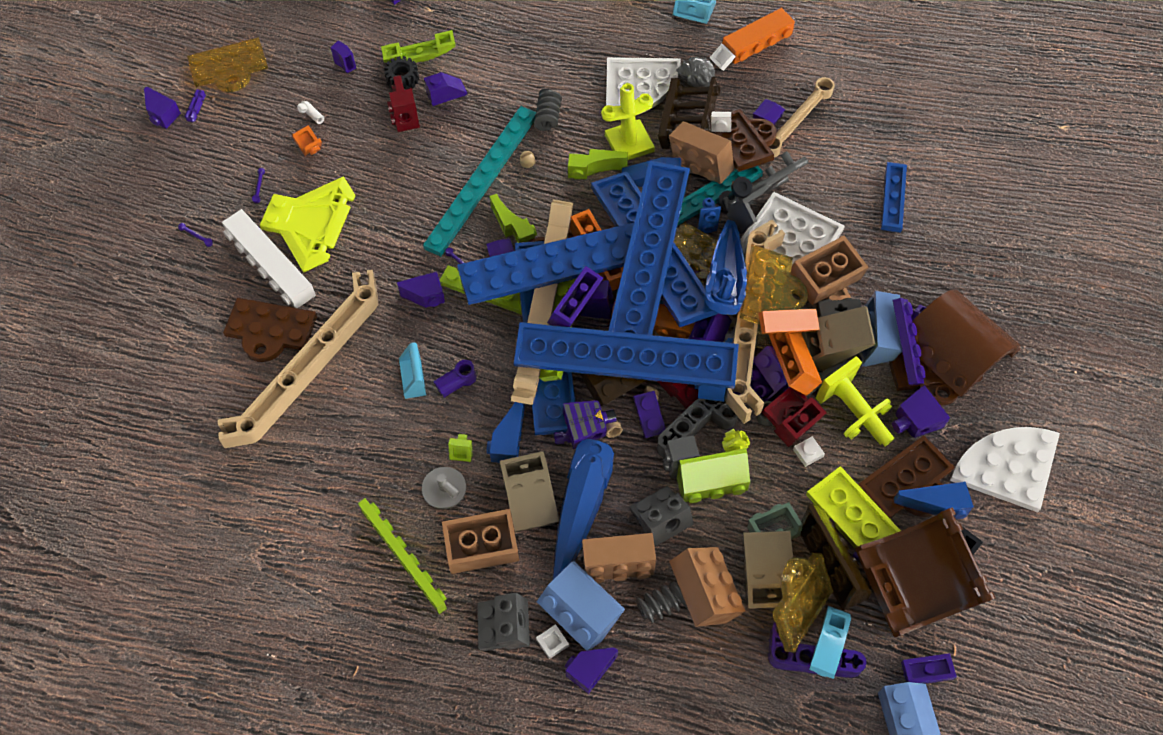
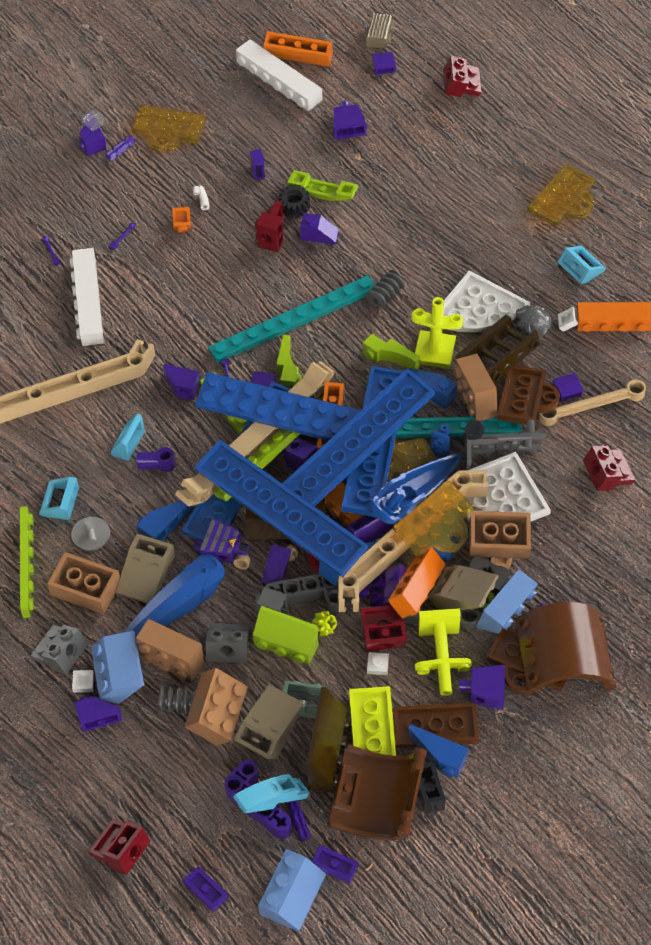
camera: 35 degrees right, 5 degrees down
reddish brown plate [223,298,317,362] -> none
neon yellow plate [259,176,355,273] -> none
lime tile [448,434,473,462] -> none
tan hinge [520,151,535,168] -> none
dark purple brick [547,266,603,327] -> none
white plate [711,112,731,132] -> none
tile [758,309,820,334] -> none
clear yellow plate [772,553,833,653] -> none
blue plate [881,162,907,233] -> none
dark purple plate [893,298,925,385] -> none
white plate [949,427,1060,512] -> none
none -> medium azure tile [39,477,79,520]
none -> clear tile [81,110,106,131]
none -> dark purple axle [288,800,310,841]
none -> dark red brick [582,445,636,491]

